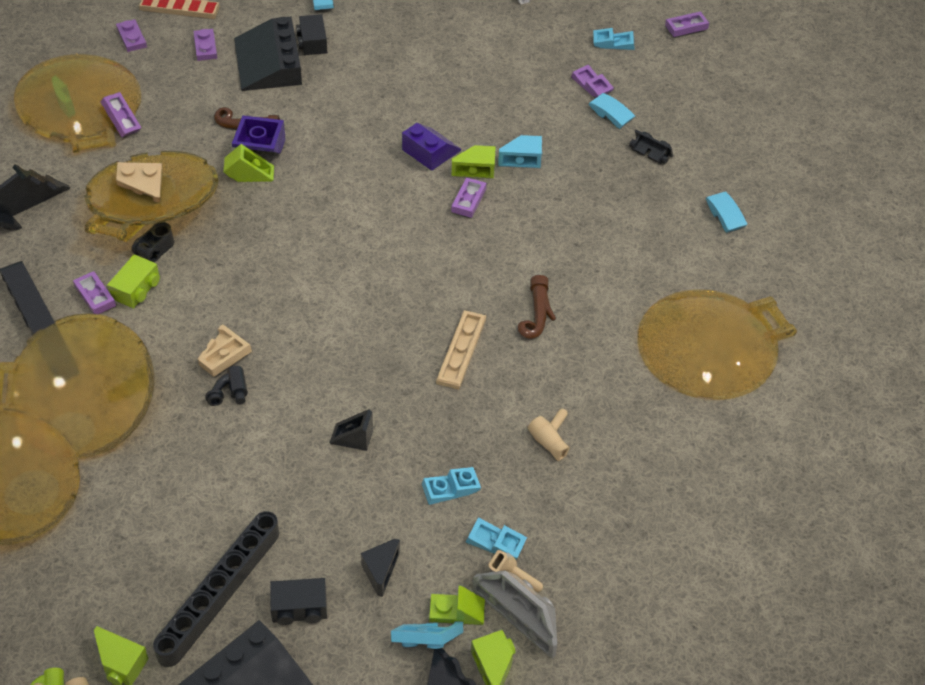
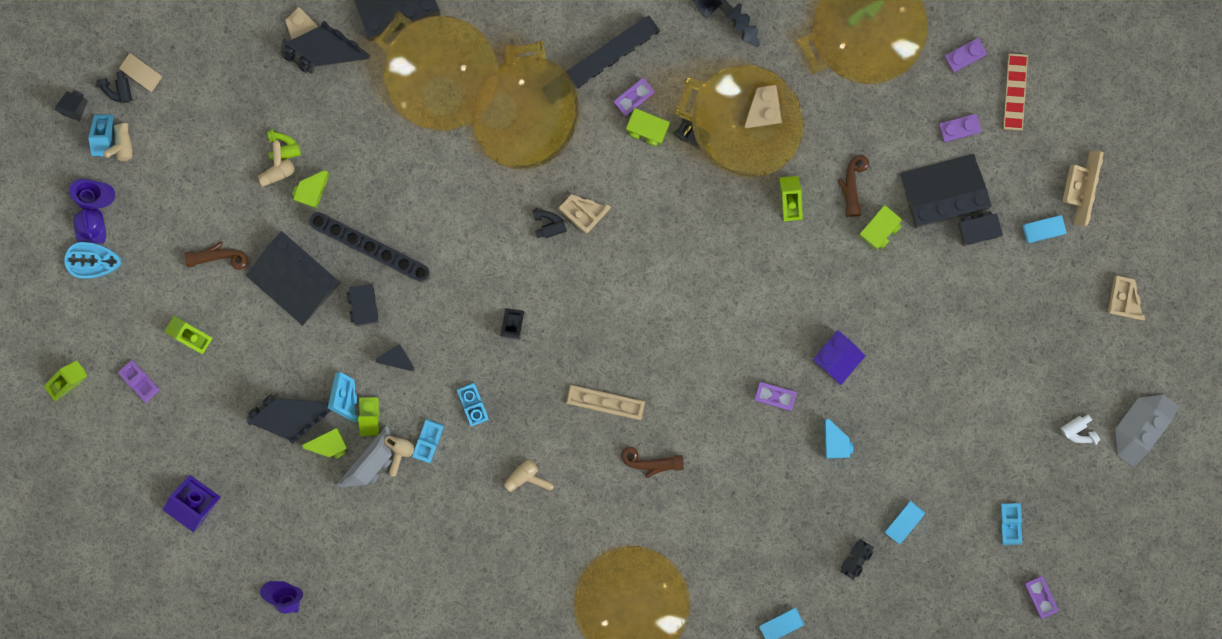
camera: 90 degrees right, 35 degrees up
medium lavender piece [100,92,141,137] -> none
dark purple slope [232,115,286,153] -> none
lime slope [451,145,496,178] -> none
medium lavender slope [571,65,614,98] -> none
none -> lime brick [859,205,902,250]

